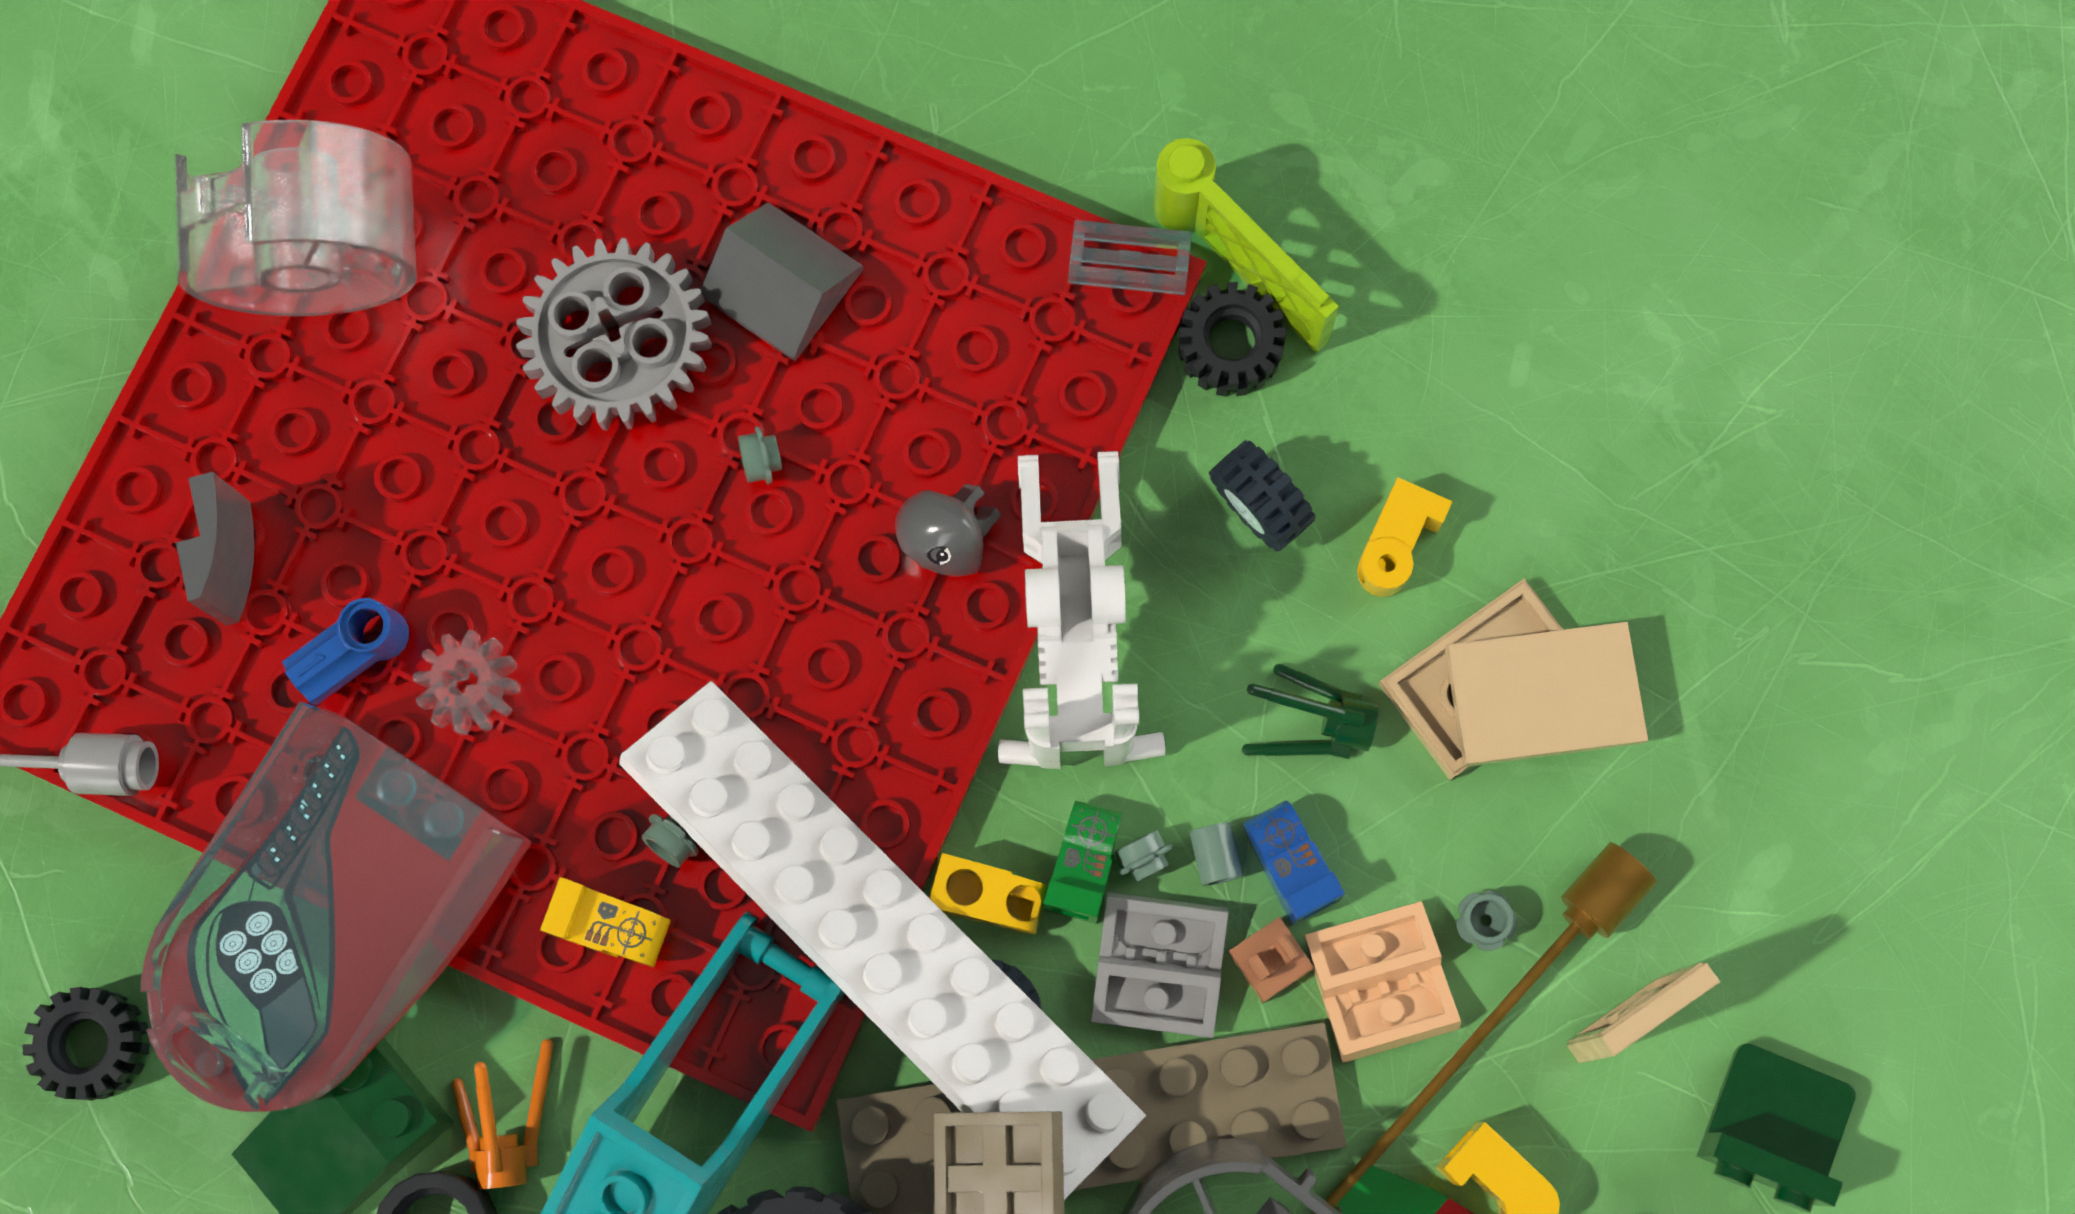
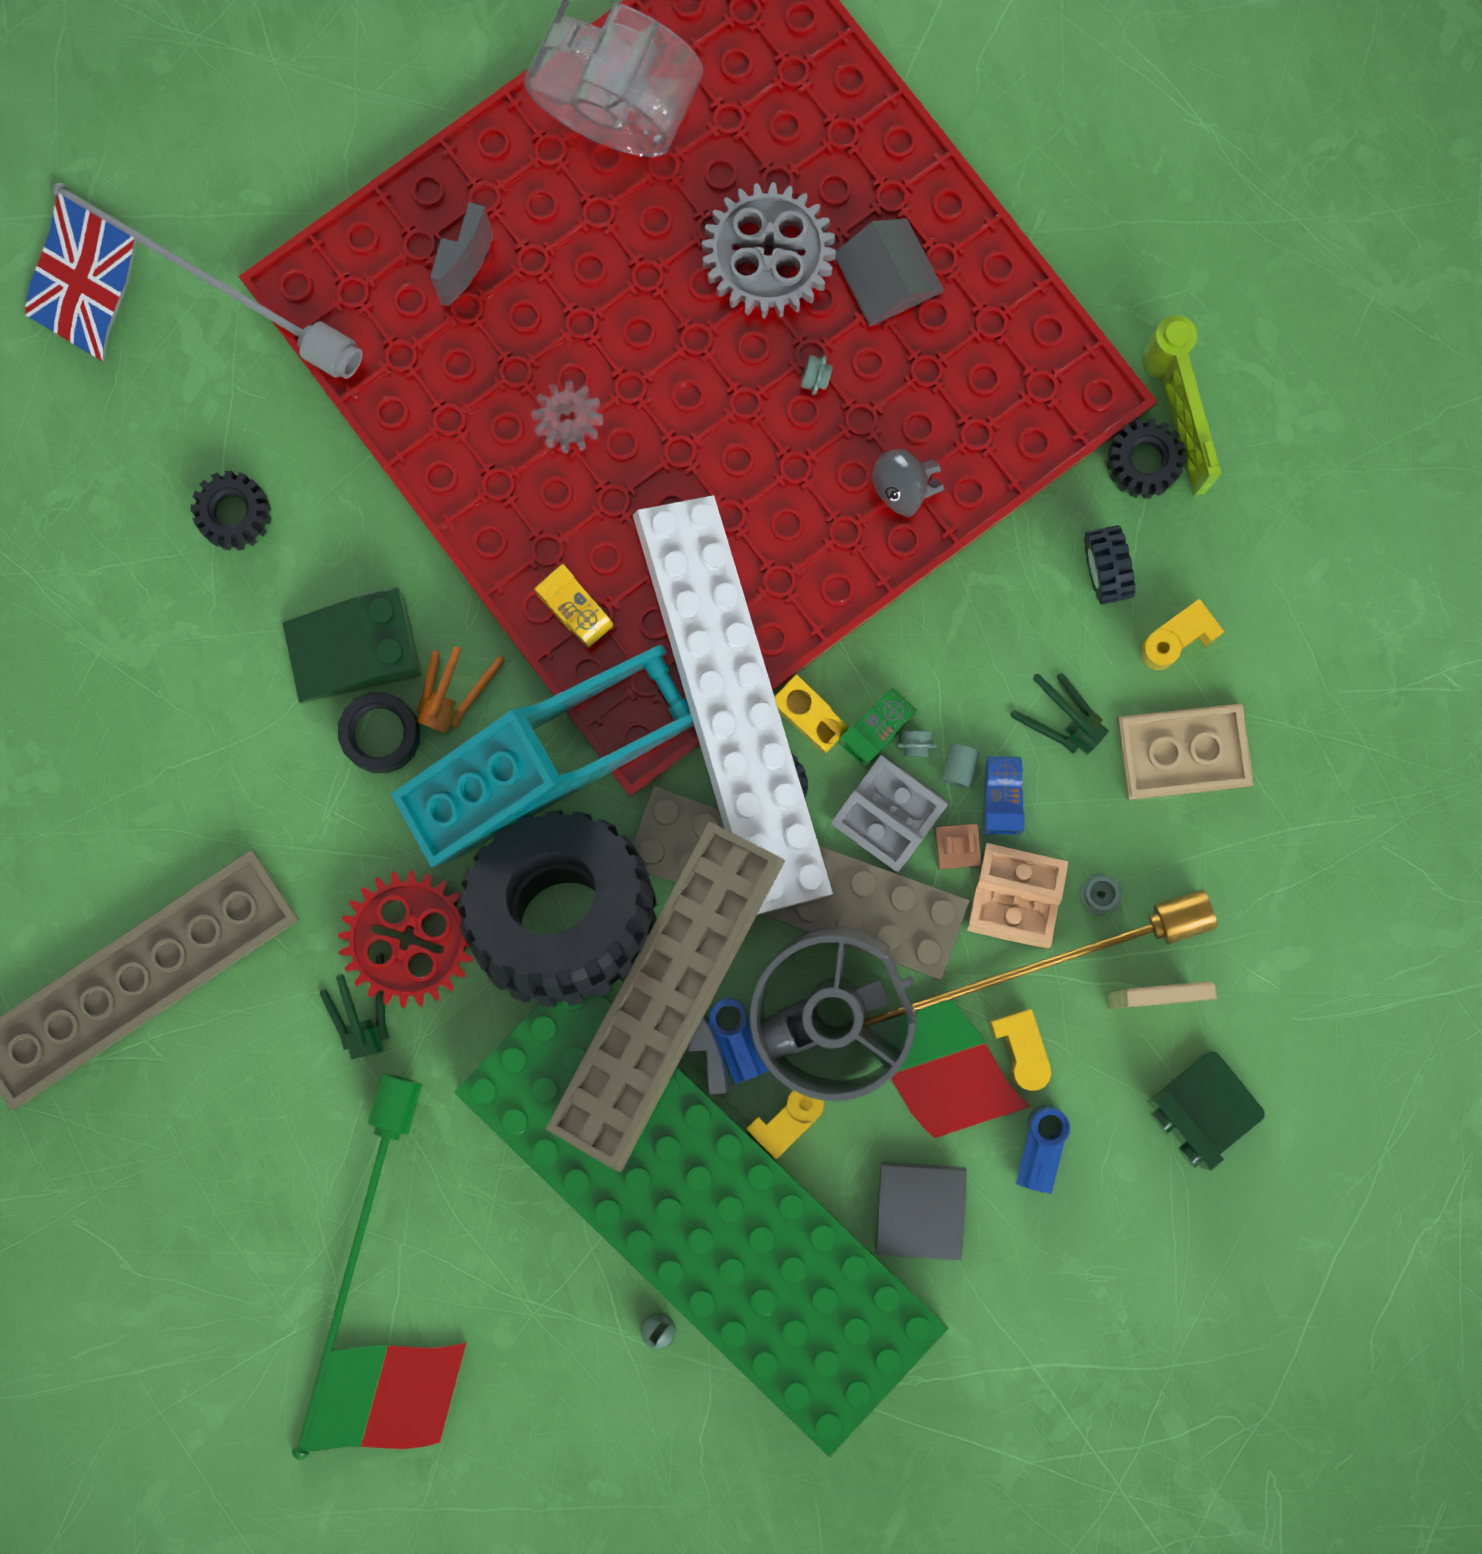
camera: 25 degrees right, 5 degrees up
clear light blue windscreen [141,702,532,1112] -> none
blue piece [282,598,409,705] -> none
sand green plate [642,814,699,868] -> none
white piece [998,451,1165,769] -> none
clear light blue tile [1068,220,1192,295] -> none
tan tile [1445,622,1648,767] -> none

